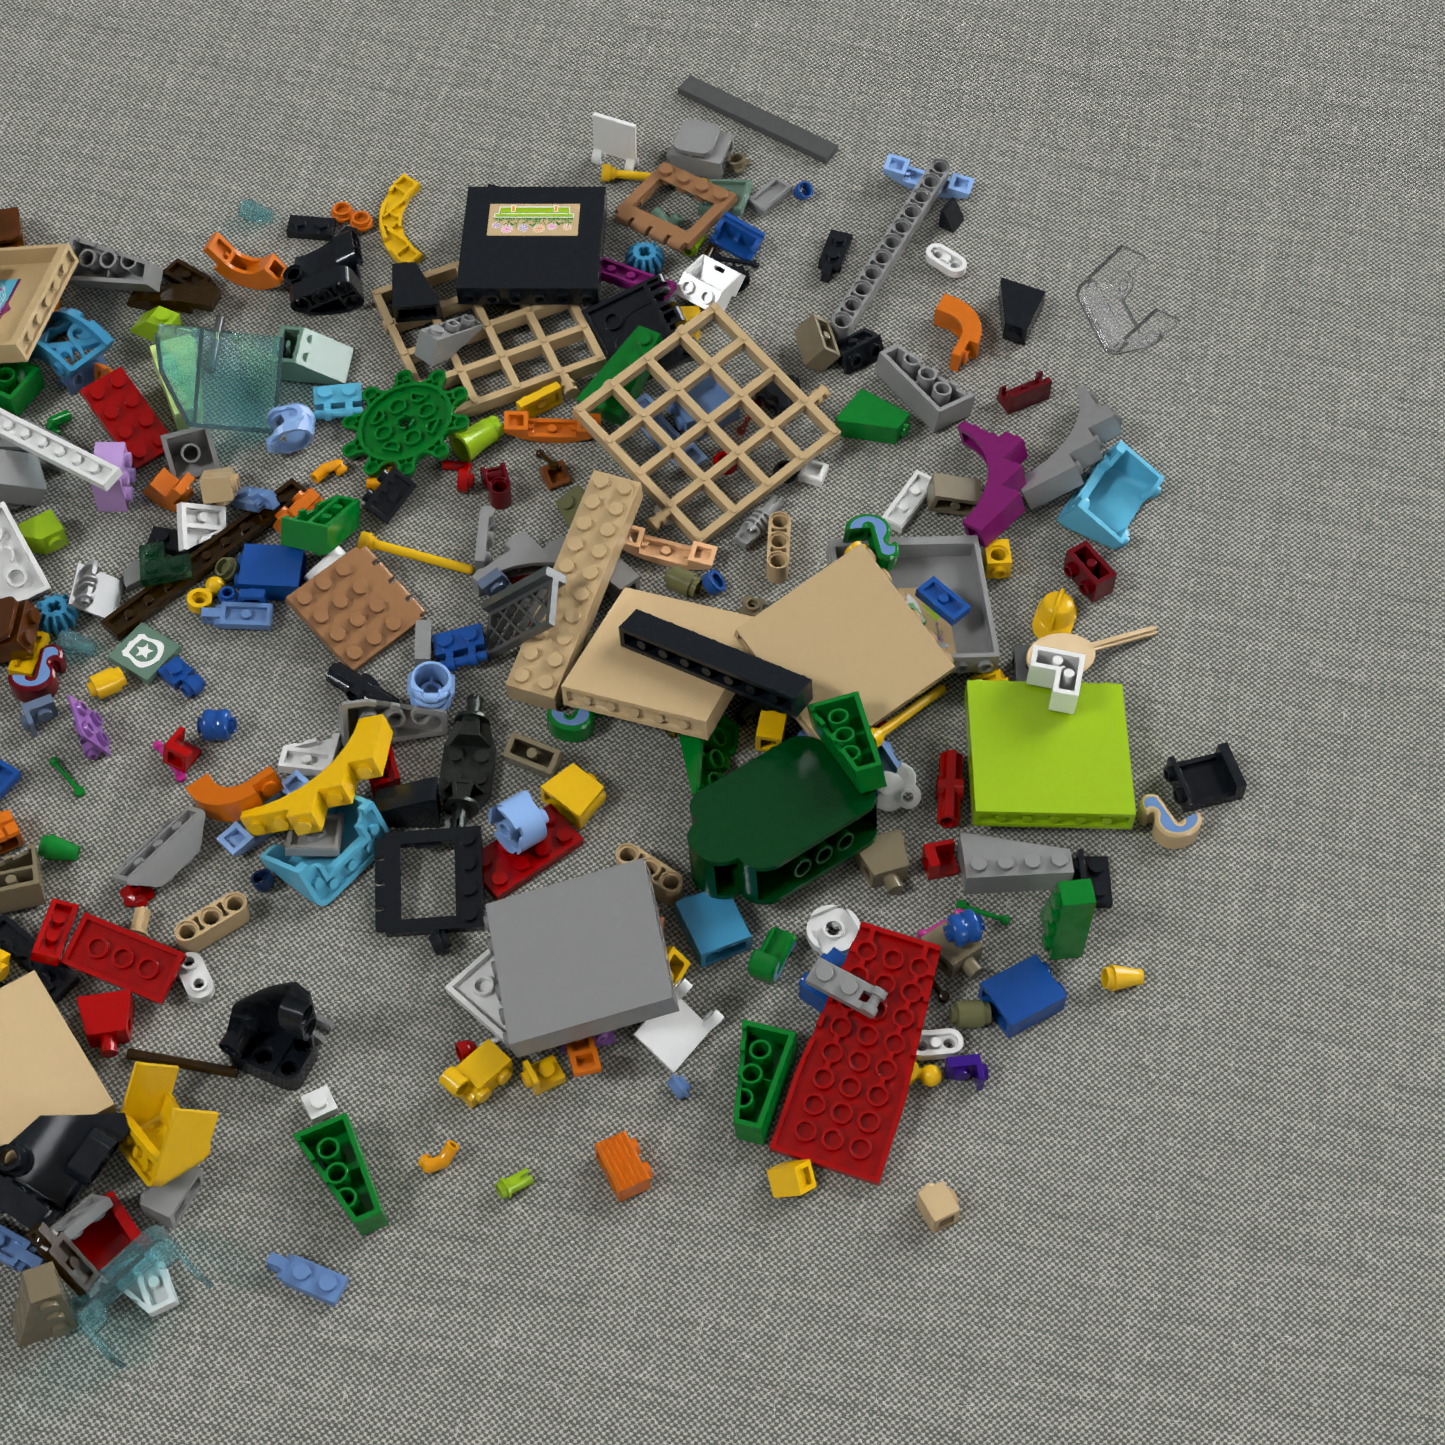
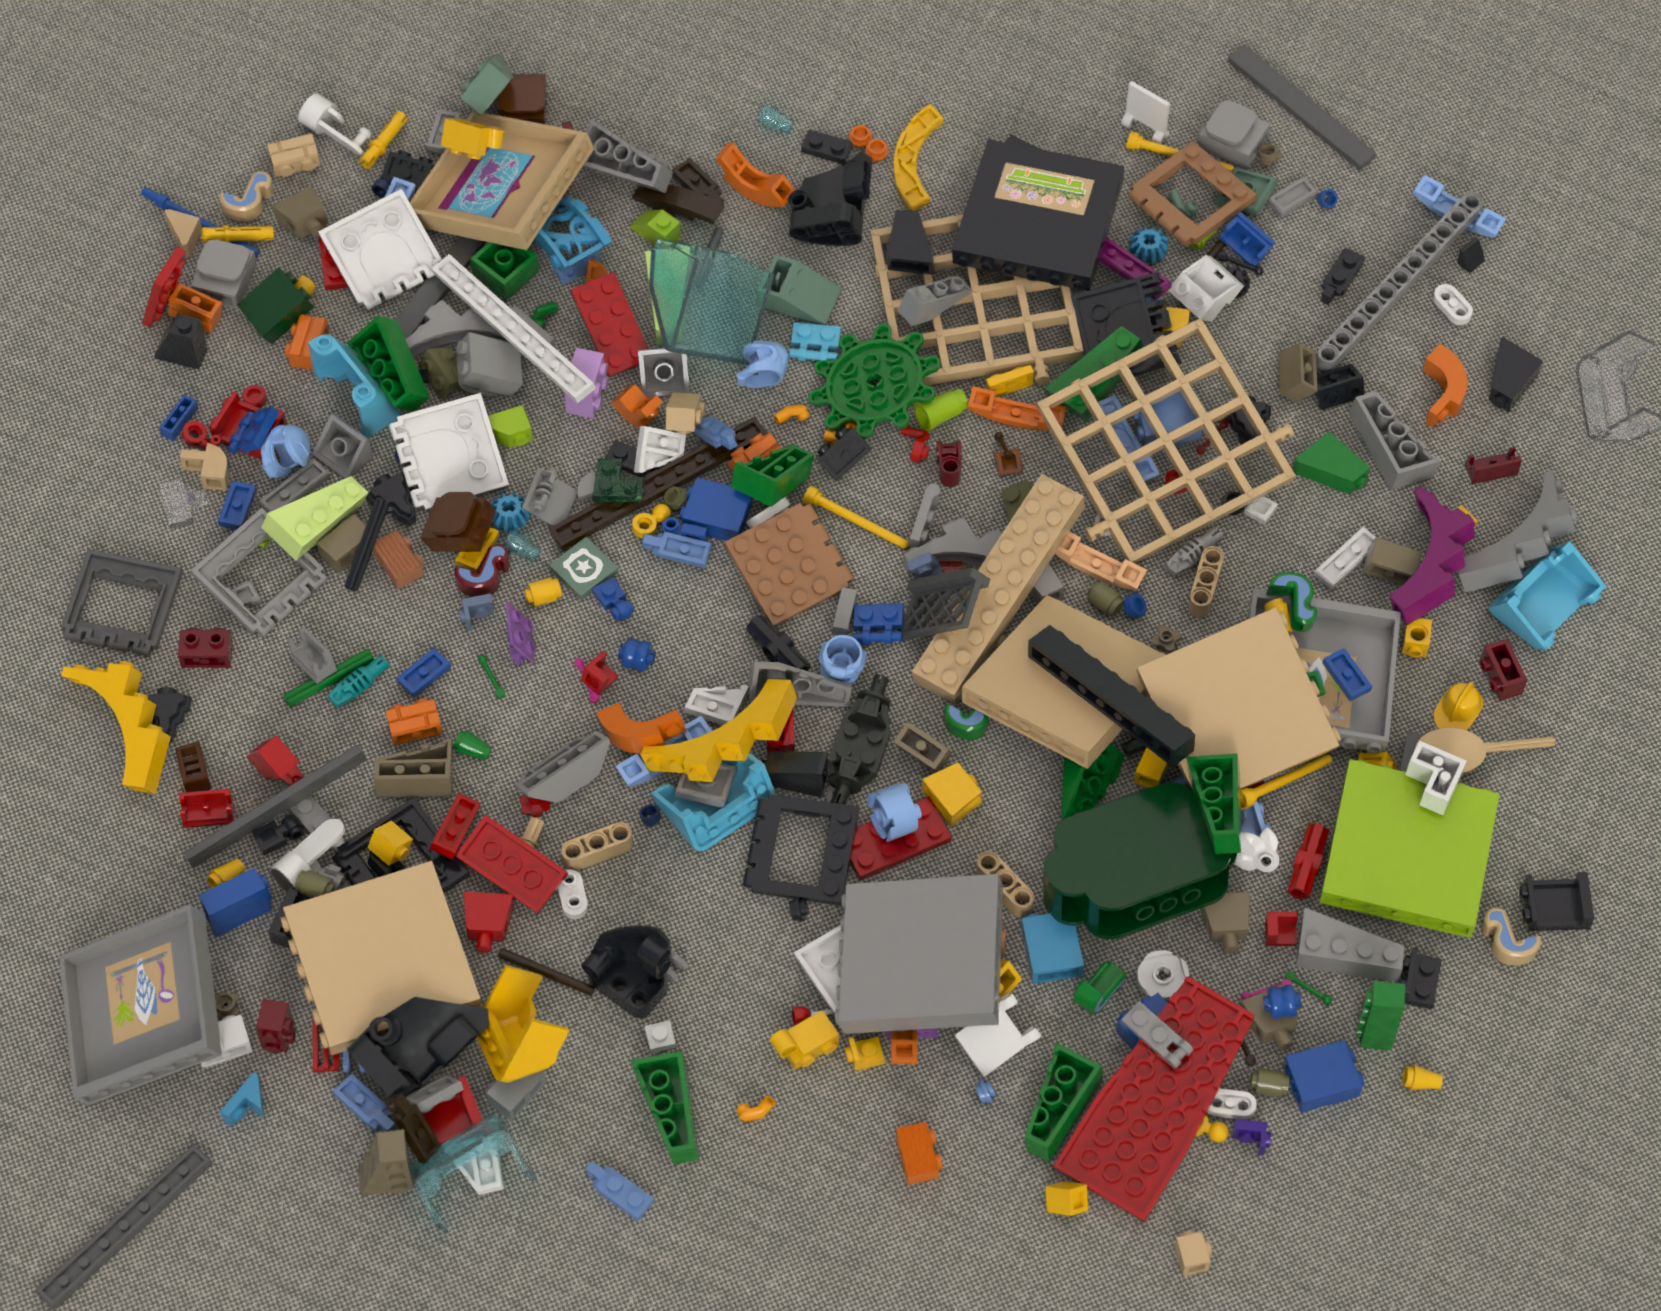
camera: 15 degrees right, 5 degrees up
lime pin [495,1167,534,1199] -> none

